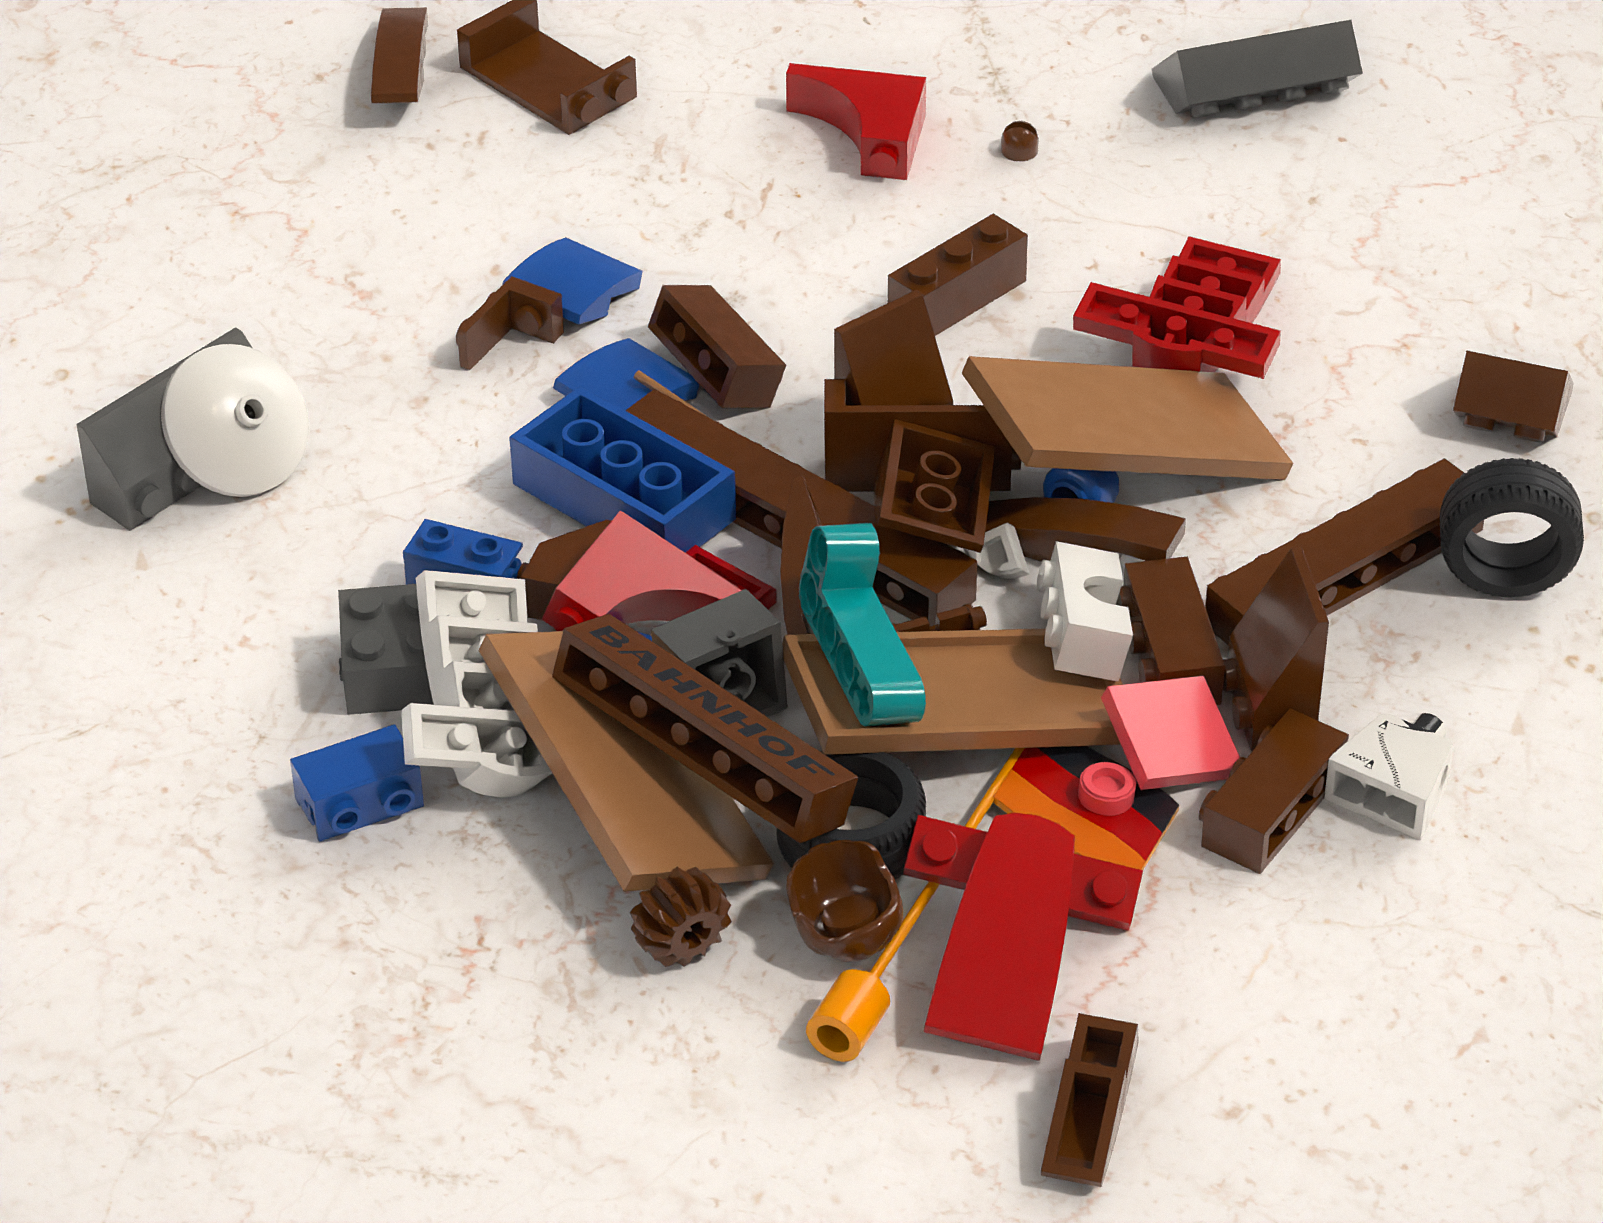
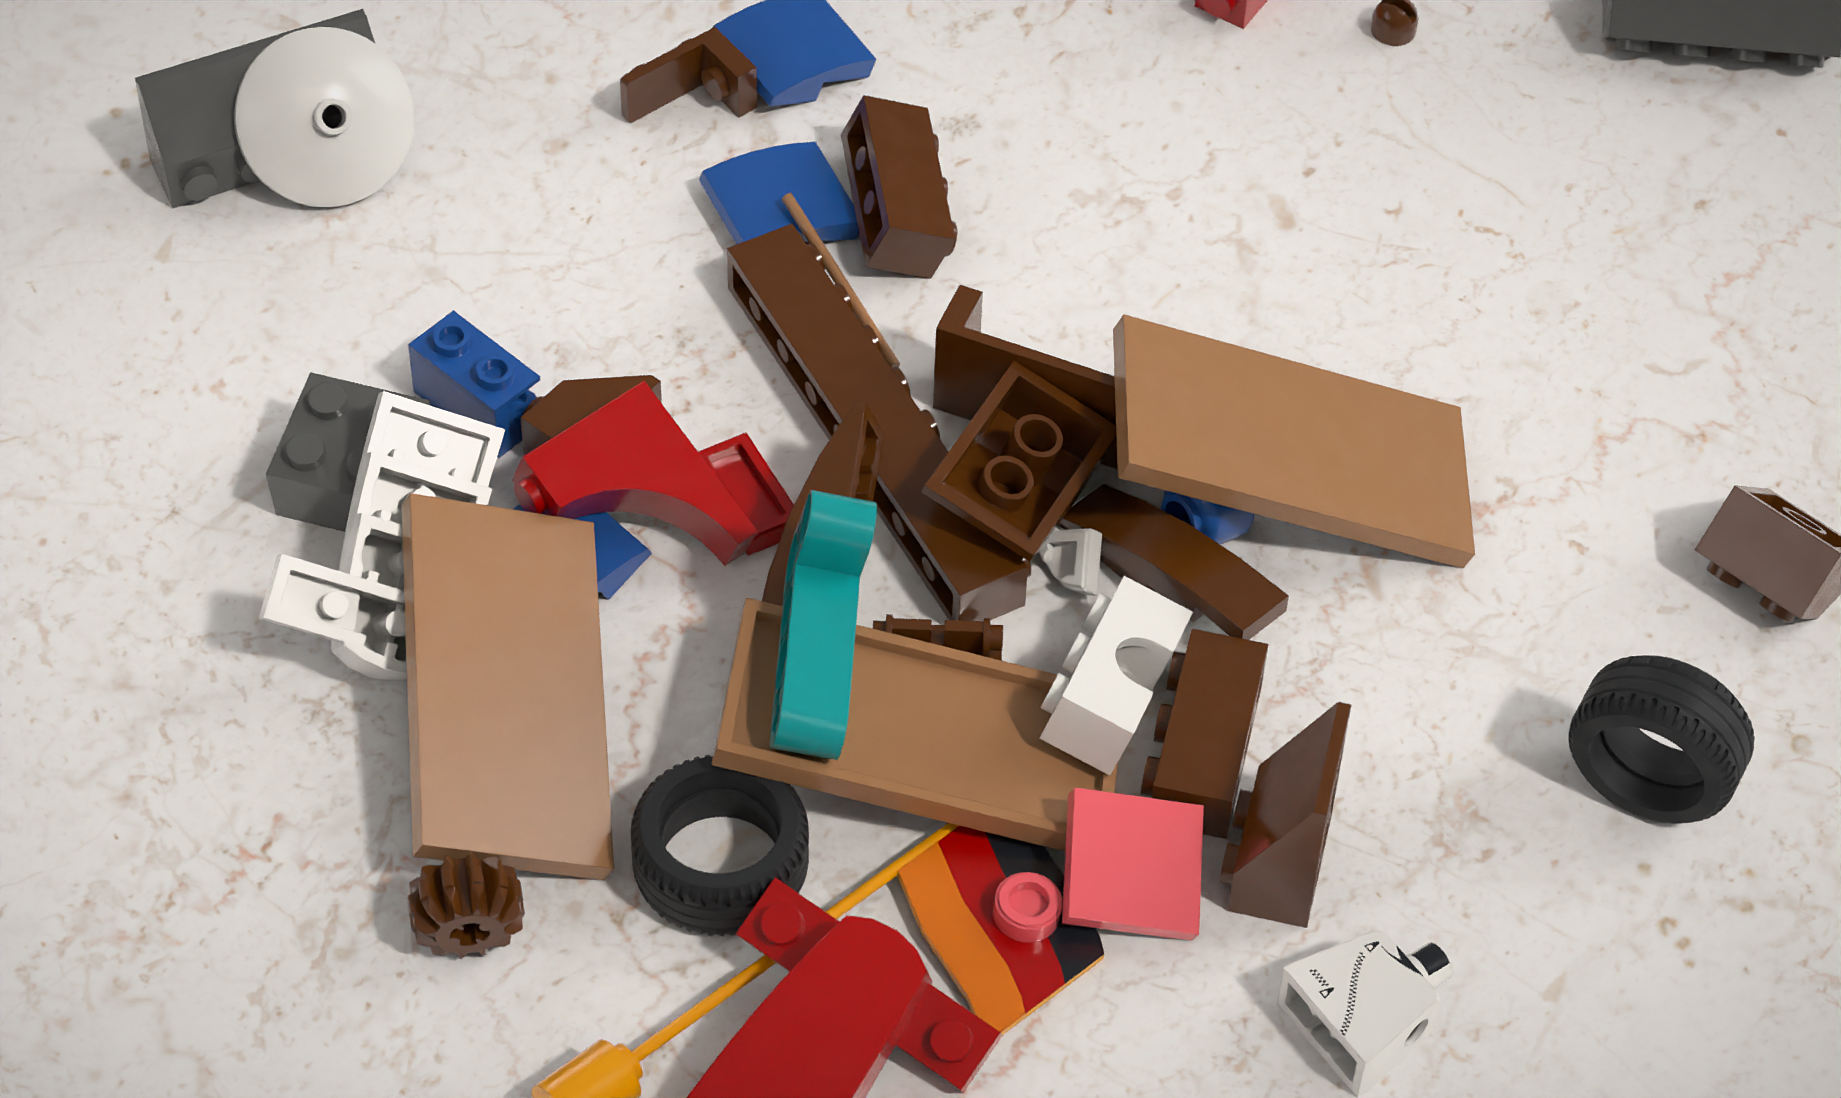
camera: 20 degrees right, 10 degrees up
blue hinge [290,724,424,842] -> none
blue brick [509,386,736,553] -> none
reddish brown brick [552,614,858,843] -> none
dark grey brick [651,589,788,717] -> none
reddish brown piece [786,840,903,962] -> none
reddish brown slope [834,289,954,406] -> none
reddish brown brick [888,213,1028,336] -> none
red slope [1073,236,1281,379] -> none
reddish brown brick [1199,708,1349,874] -> none
reddish brown brick [1205,458,1484,646] -> none

